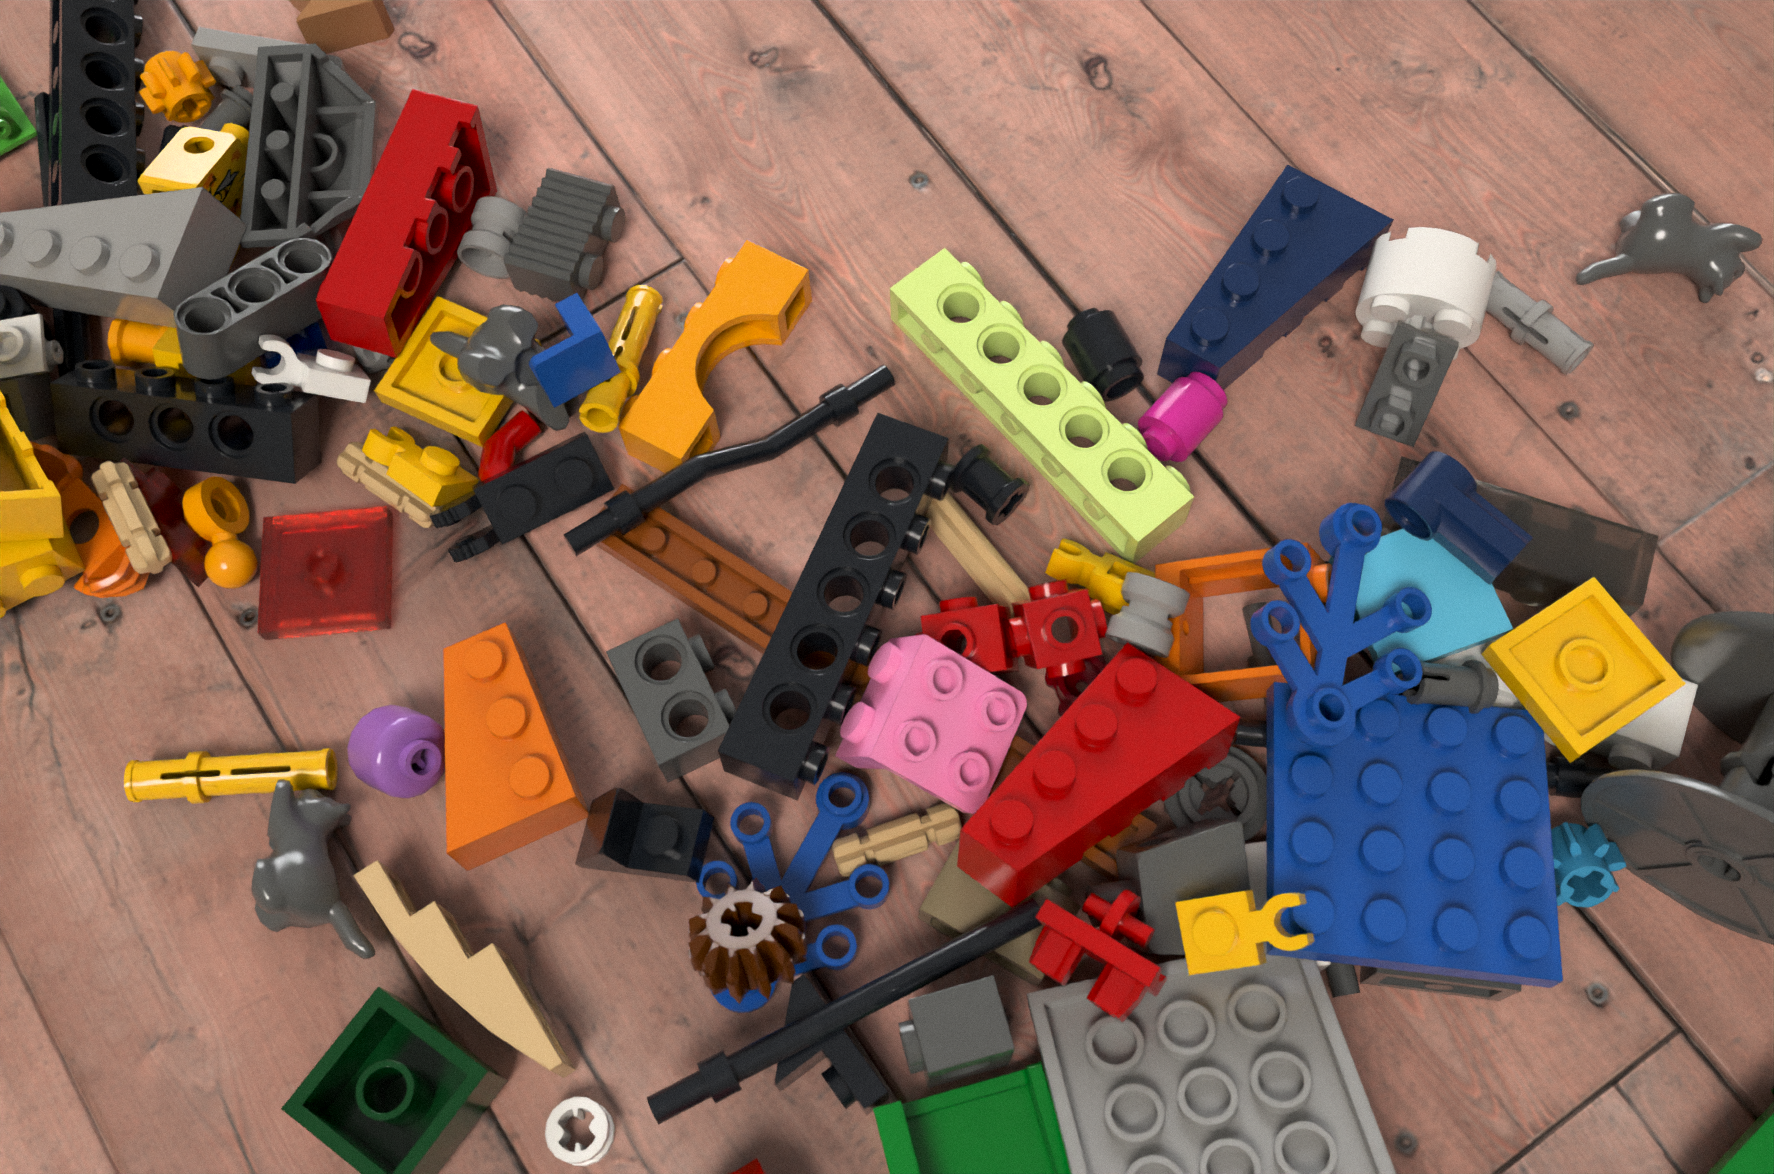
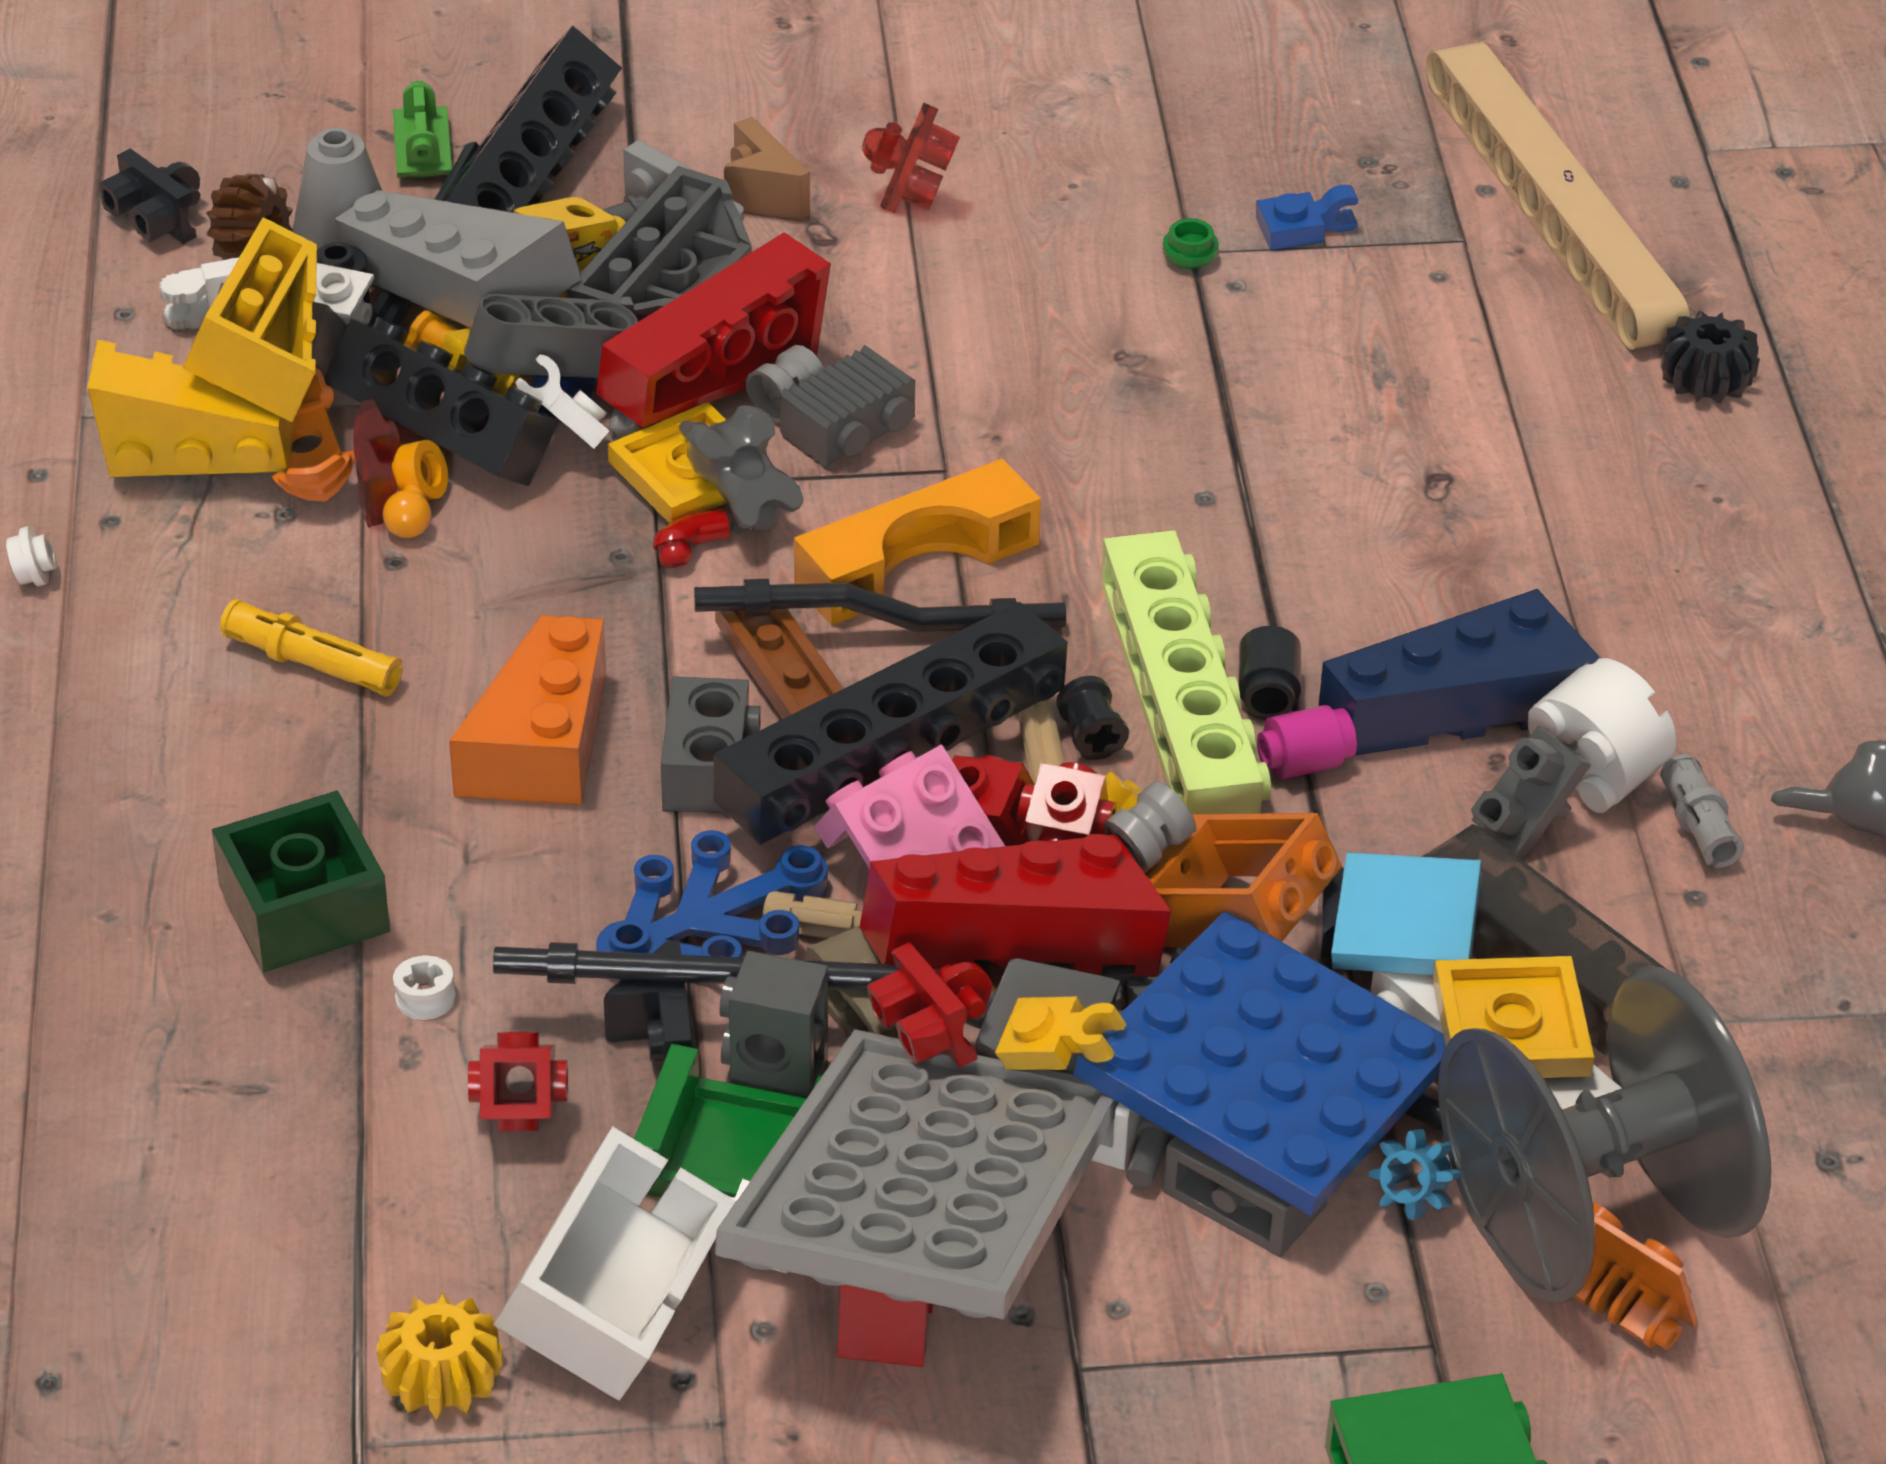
camera: 25 degrees right, 25 degrees down
tan axle [91,461,172,574] -> none
light orange gear [139,51,216,123] -> none
dark grey animal [251,779,375,959] -> none
clear red plate [257,506,393,640] -> none
tan axle [336,442,444,528] -> none
medium lavender head [347,705,445,798] -> none
tan slope [353,860,576,1078] -> none
yellow plate [362,426,479,507] -> none
black hinge [429,432,614,563] -> none
blue panel [529,293,621,408] -> none
black slope [575,788,714,883] -> none
yellow pin [579,285,663,433] -> none
reddish brown gear [688,878,808,1004] -> none
blue plant [1250,503,1432,748] -> none
dark blue piece [1384,451,1533,585] -> none
dark grey pin [1402,660,1499,714] -> none

